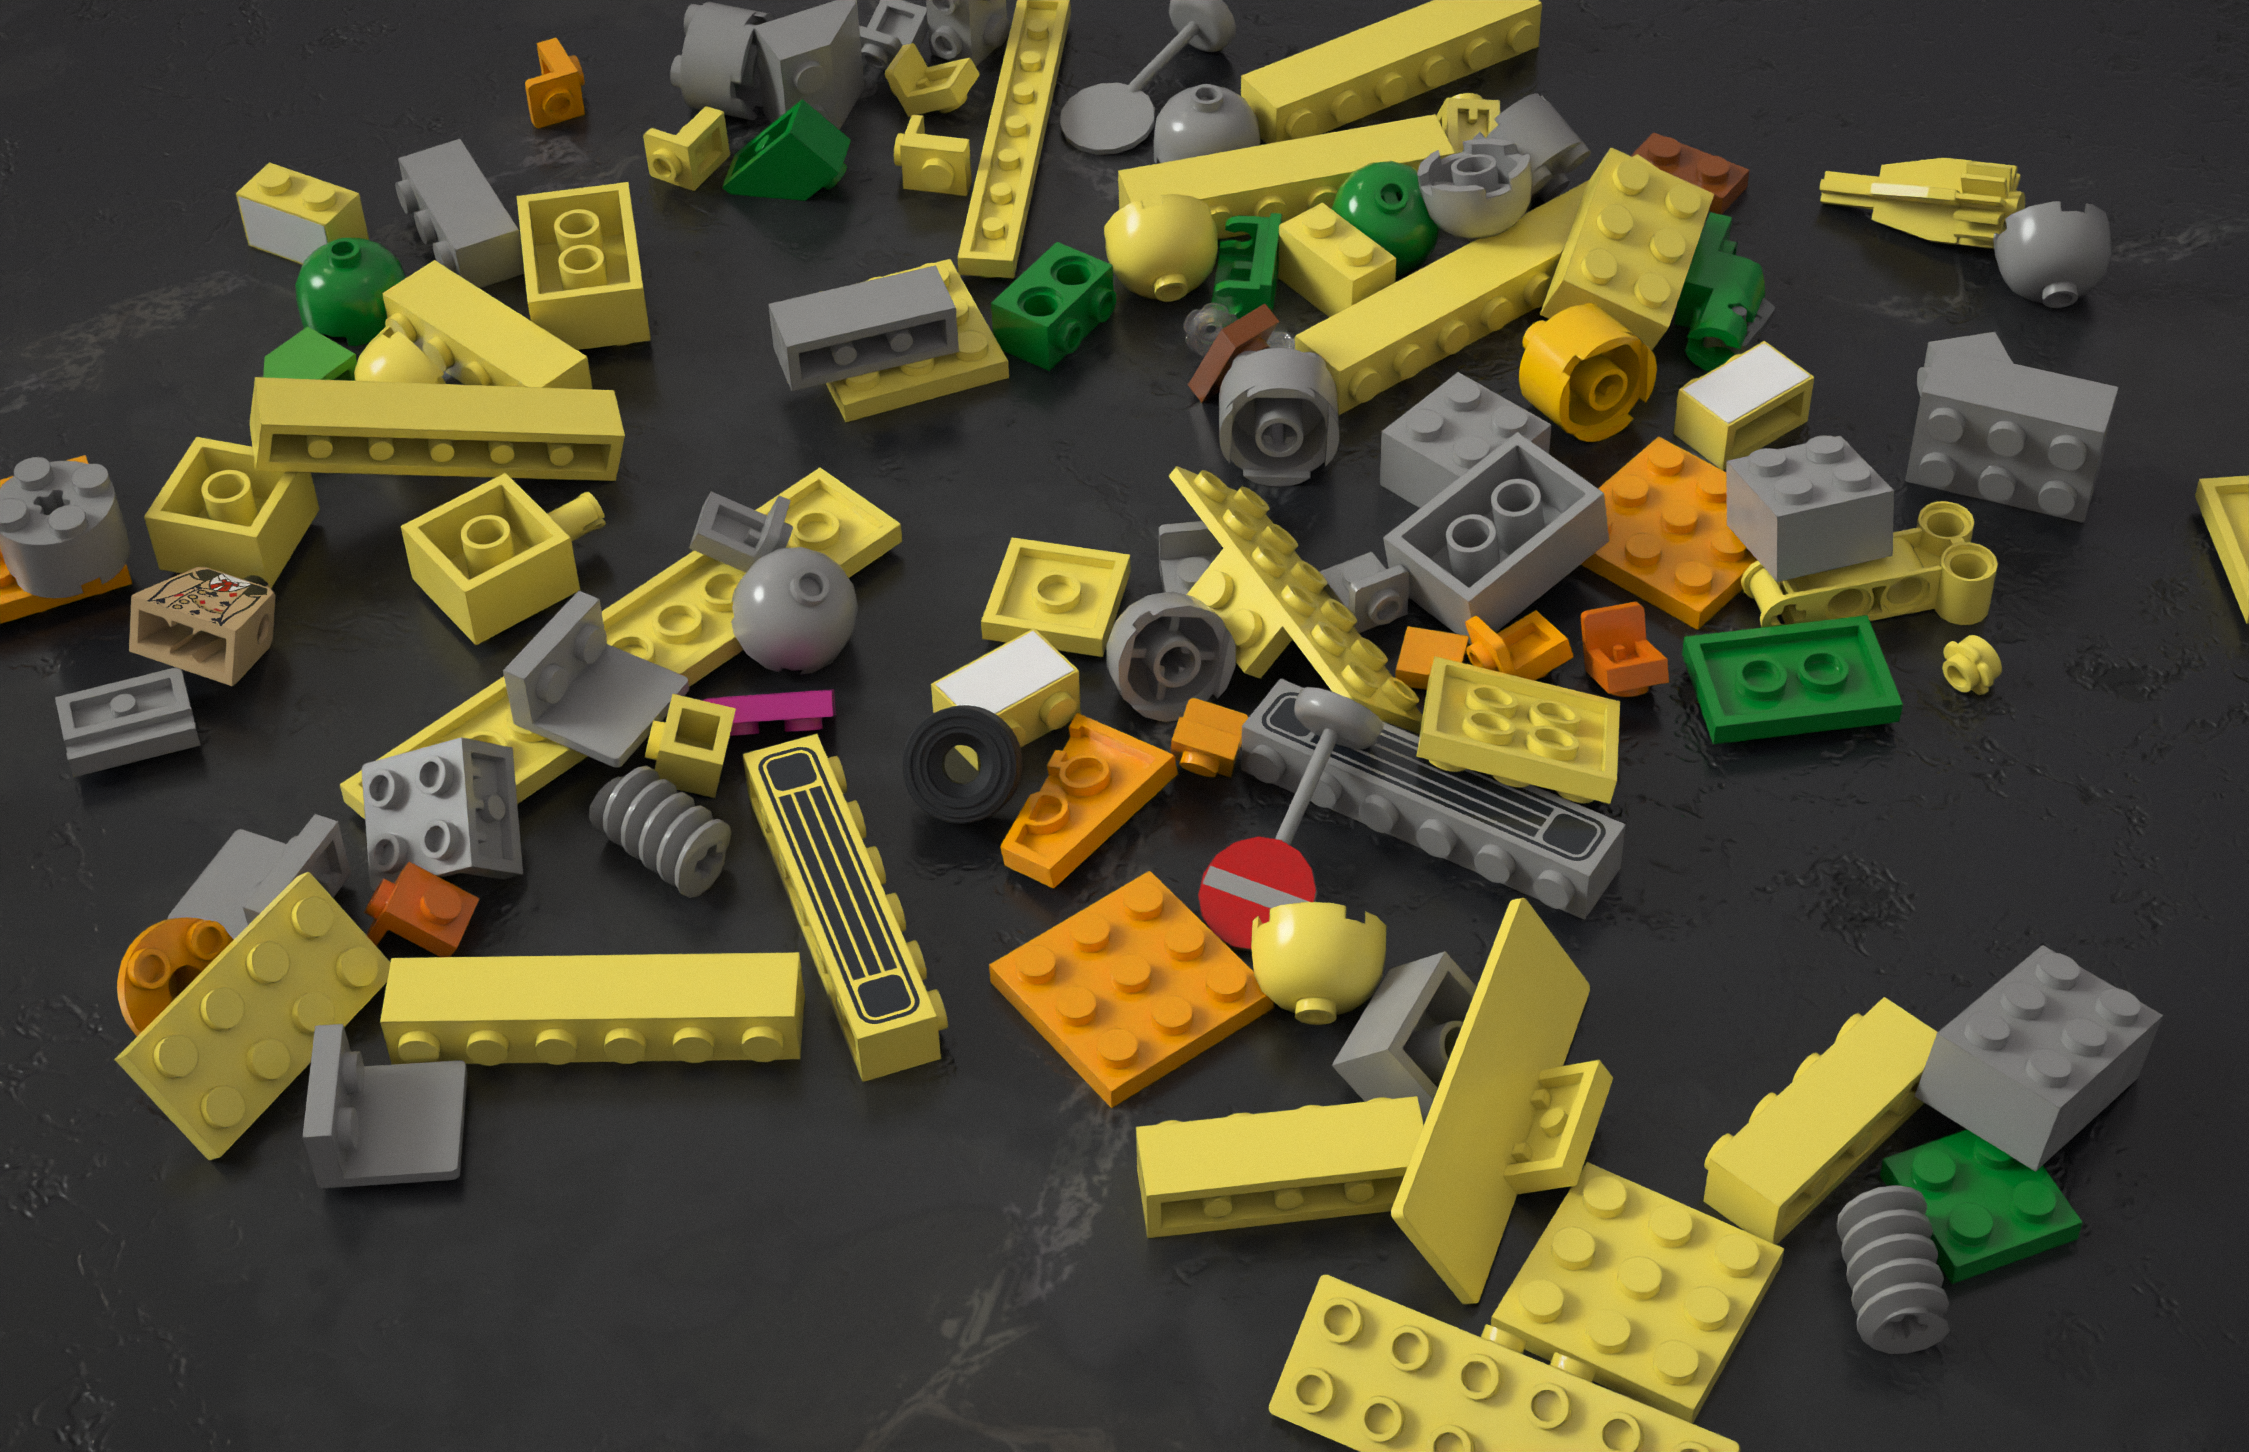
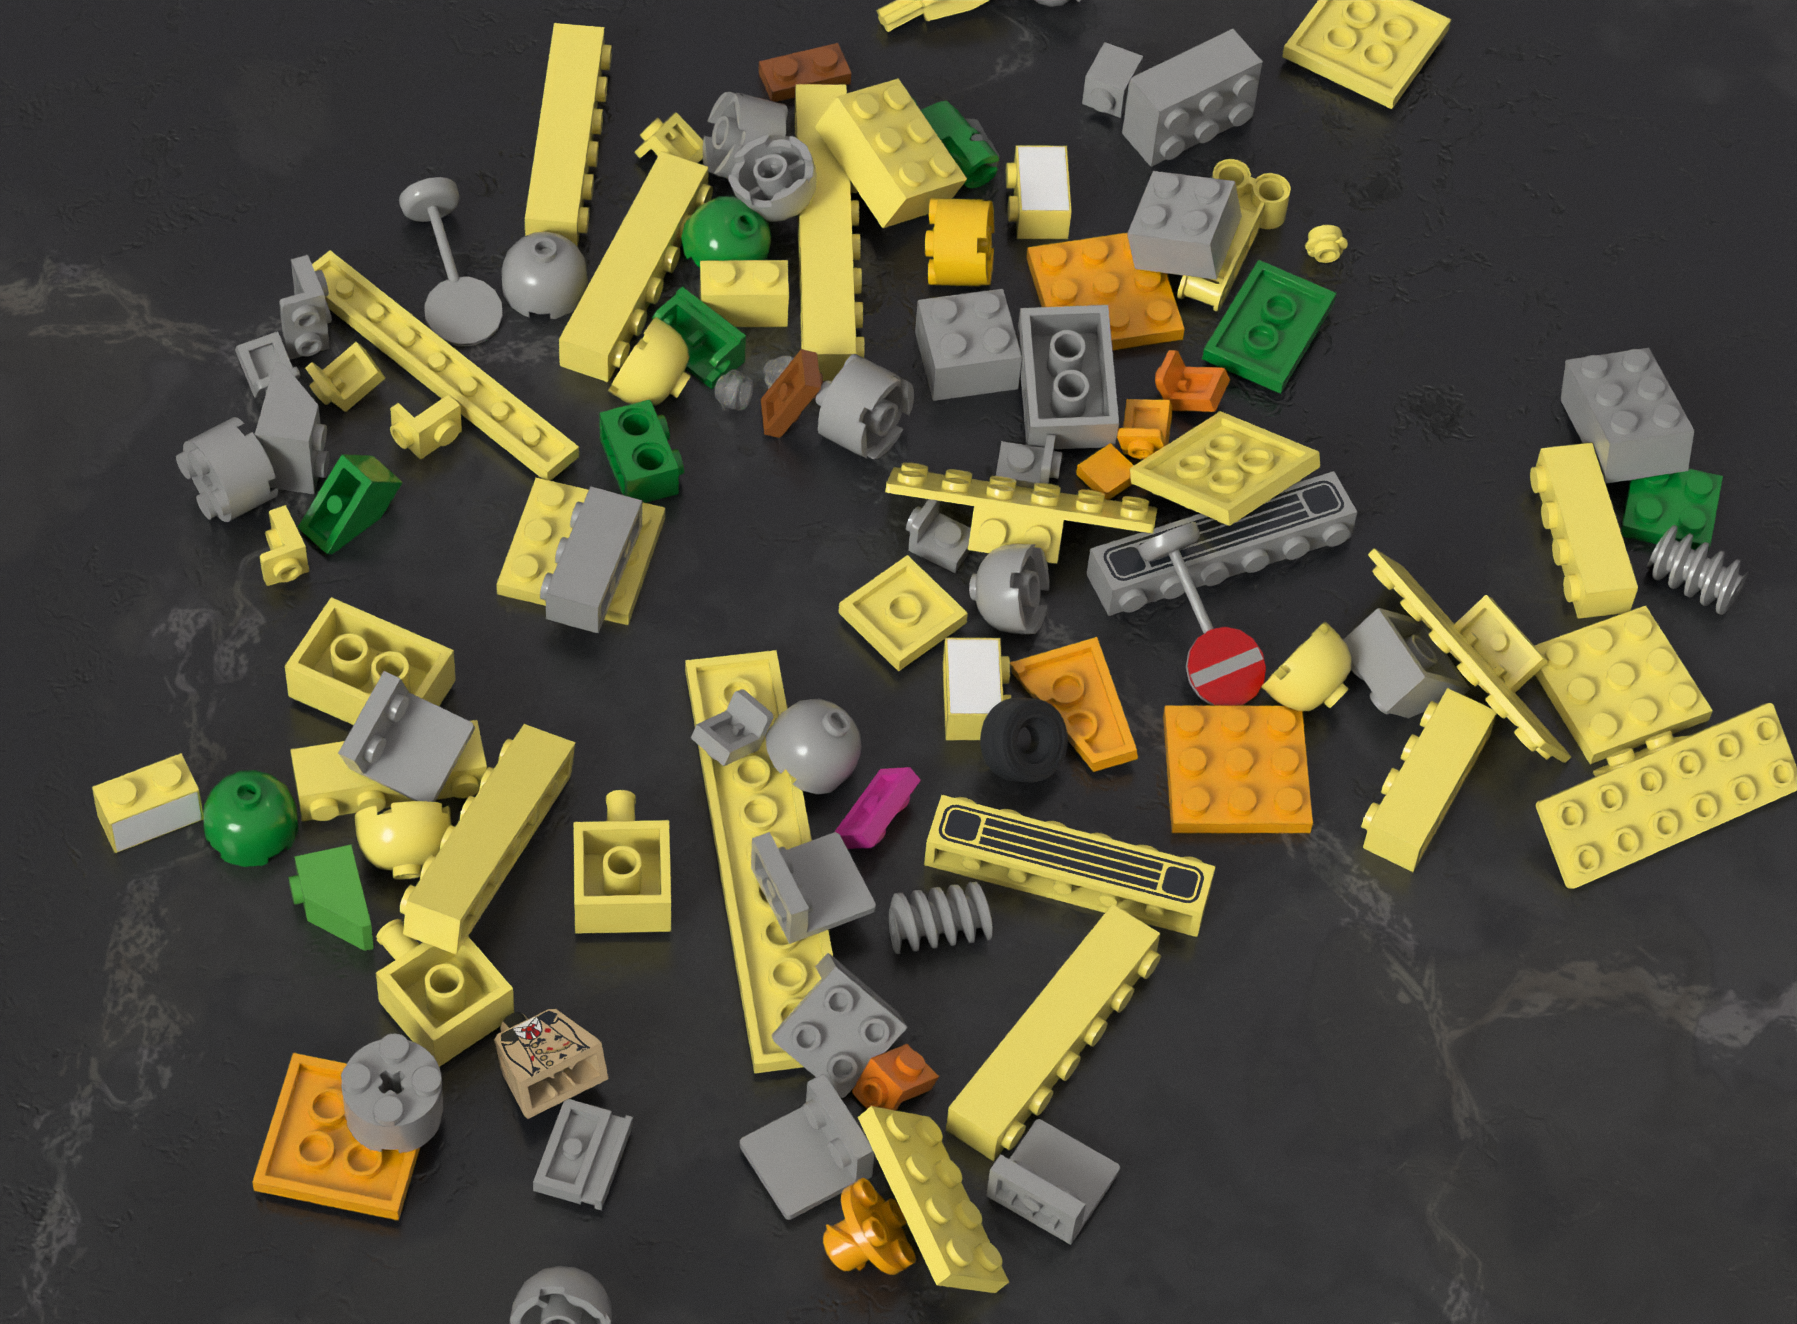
camera: 60 degrees left, 10 degrees up
light grey brick [395,139,525,288] -> none
light orange bracket [525,38,585,128] -> none
light yellow brick [645,694,736,798] -> none
light orange bracket [1171,698,1249,777] -> none
none -> light grey bracket [338,671,475,802]

